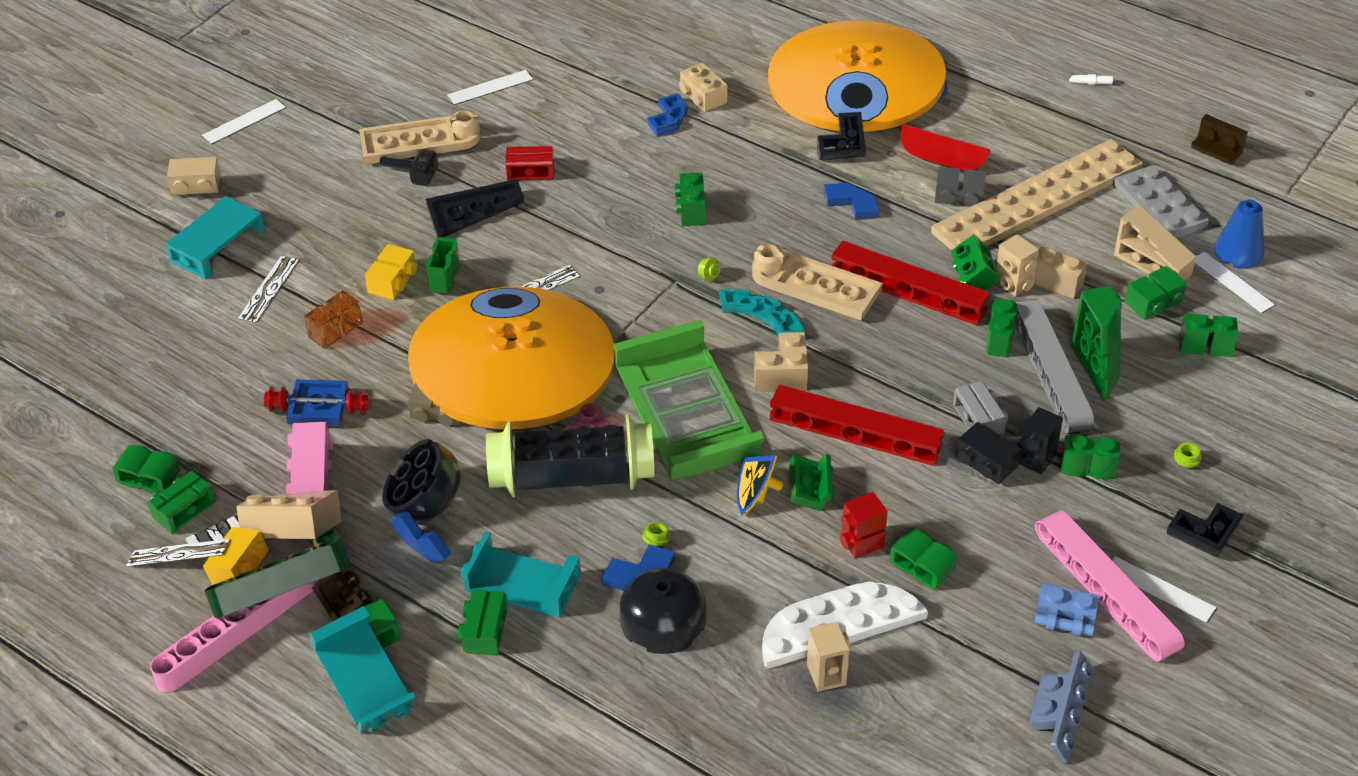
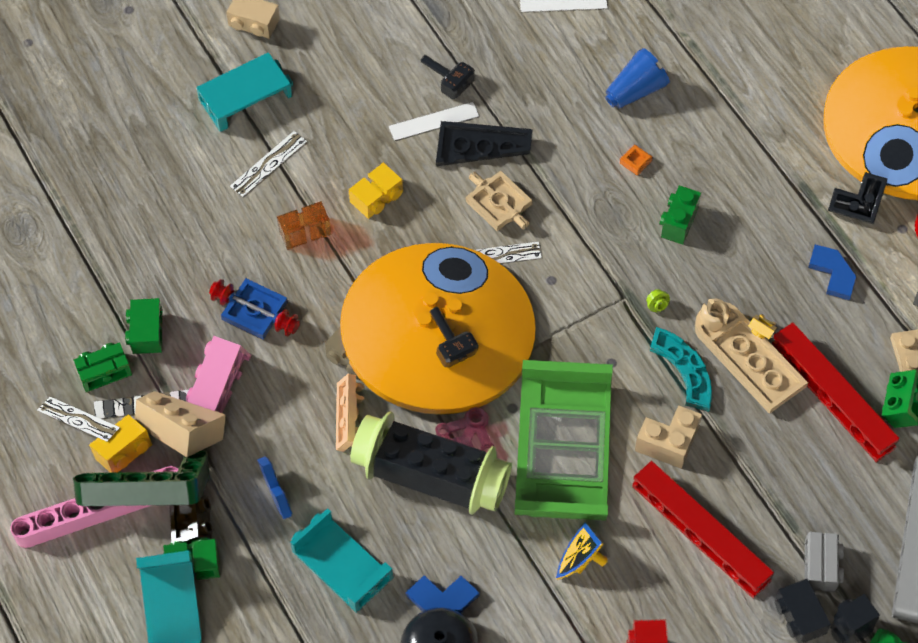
camera: 25 degrees right, 15 degrees up
green brick [112,445,180,493] -> none
tan plate [359,110,481,164] -> none
black cylinder [382,439,461,523] -> none
green brick [426,237,460,293] -> none
green brick [458,589,508,656] -> none
red brick [505,146,554,181] -> none
lime plate [642,522,670,547] -> none
blue tile [647,93,688,137] -> none
tan brick [679,62,727,112] -> none
green bracket [789,453,835,511] -> none
green brick [986,298,1018,358] -> none
none -> green brick [125,298,163,354]
none -> light nougat plate [336,373,364,452]
none -> white sticker [389,102,479,141]
none -> black piece [430,307,479,368]
none -> tan plate [466,171,532,231]
none -> blue cone [605,48,670,108]
none -> orange tile [620,144,653,176]
none -> yellow plate [748,314,777,339]

